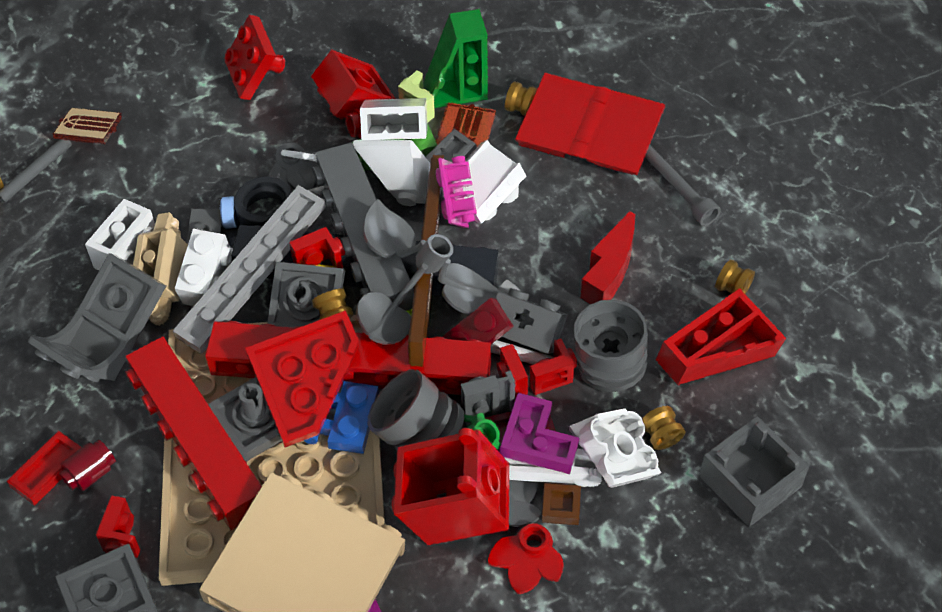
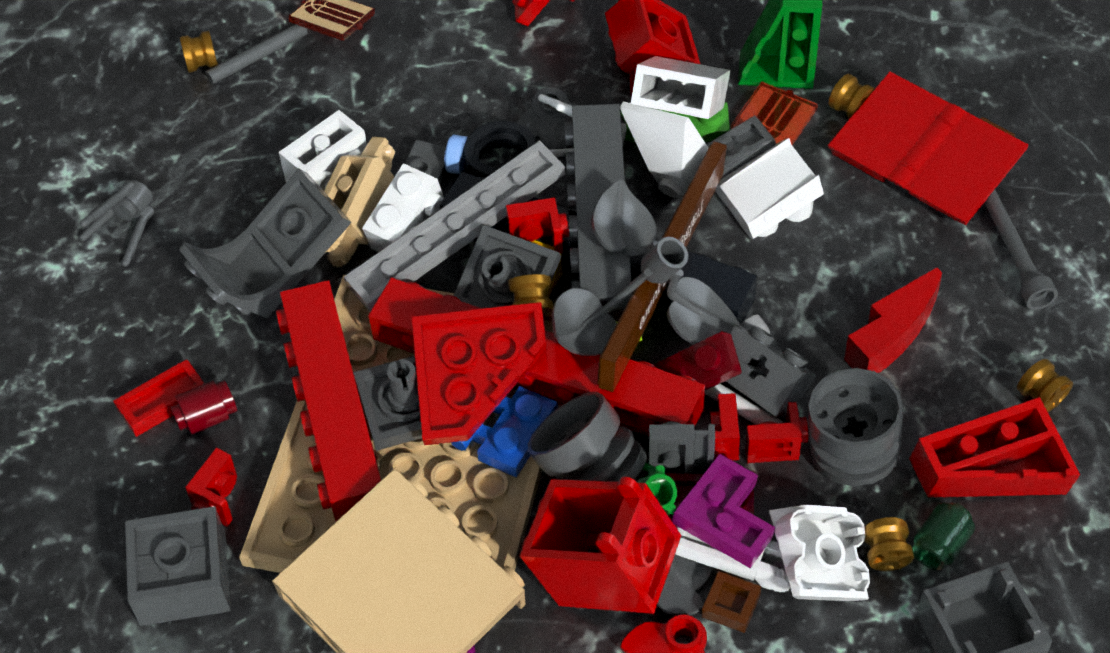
camera: 20 degrees right, 0 degrees up
yellowish green bracket [398,70,435,123] -> none
dark pink hinge [436,156,477,228] -> none
none -> clear green brick [912,503,975,571]

